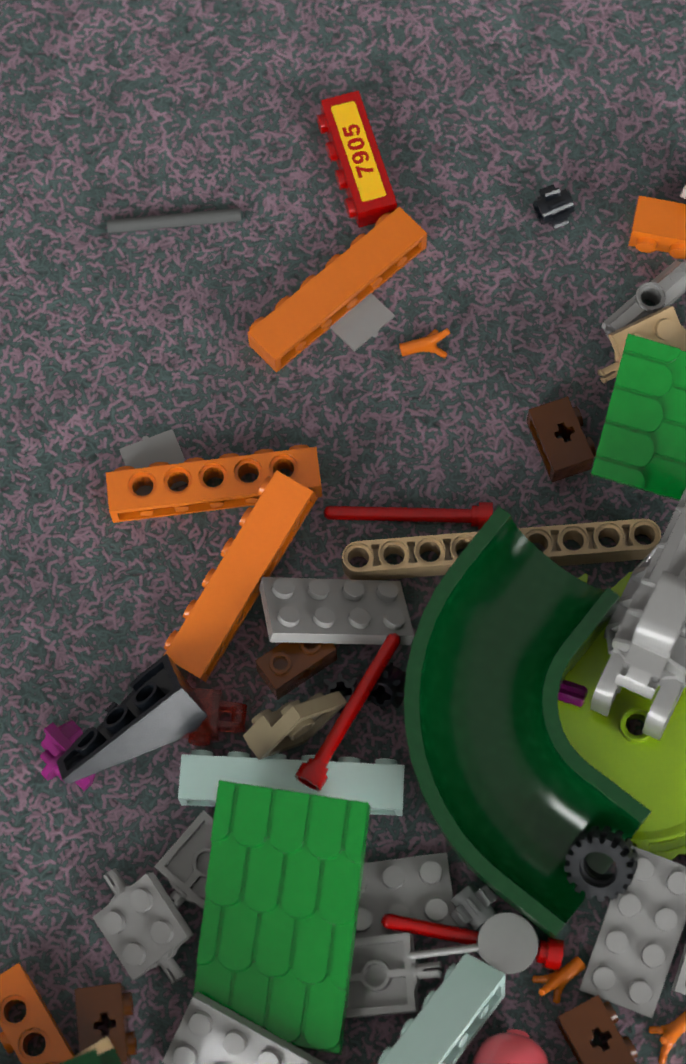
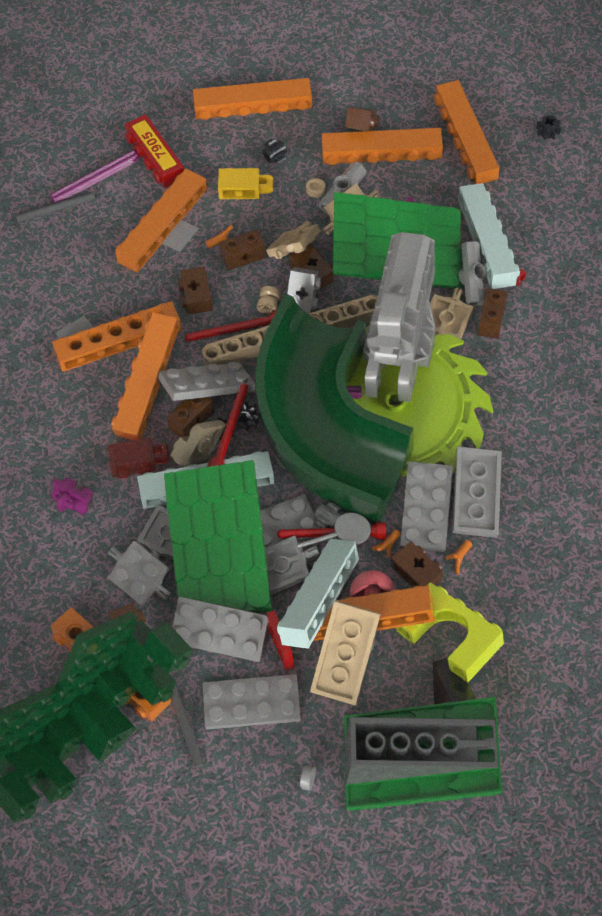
camera: 15 degrees left, 10 degrees down
black wedge [56,654,208,785] -> none
black tyre [564,825,638,902] -> none
none -> magenta axle [50,150,139,203]
none -> reddish brown brick [177,266,213,315]
none -> orange brick [193,78,312,120]
none -> yellow brick [218,168,274,199]
none -> reddish brown brick [219,229,266,271]
none -> tan wheel [256,286,281,314]
none -> tan plate [266,221,321,259]
none -> light grey brick [287,267,321,314]
none -> tan tile [306,178,326,198]

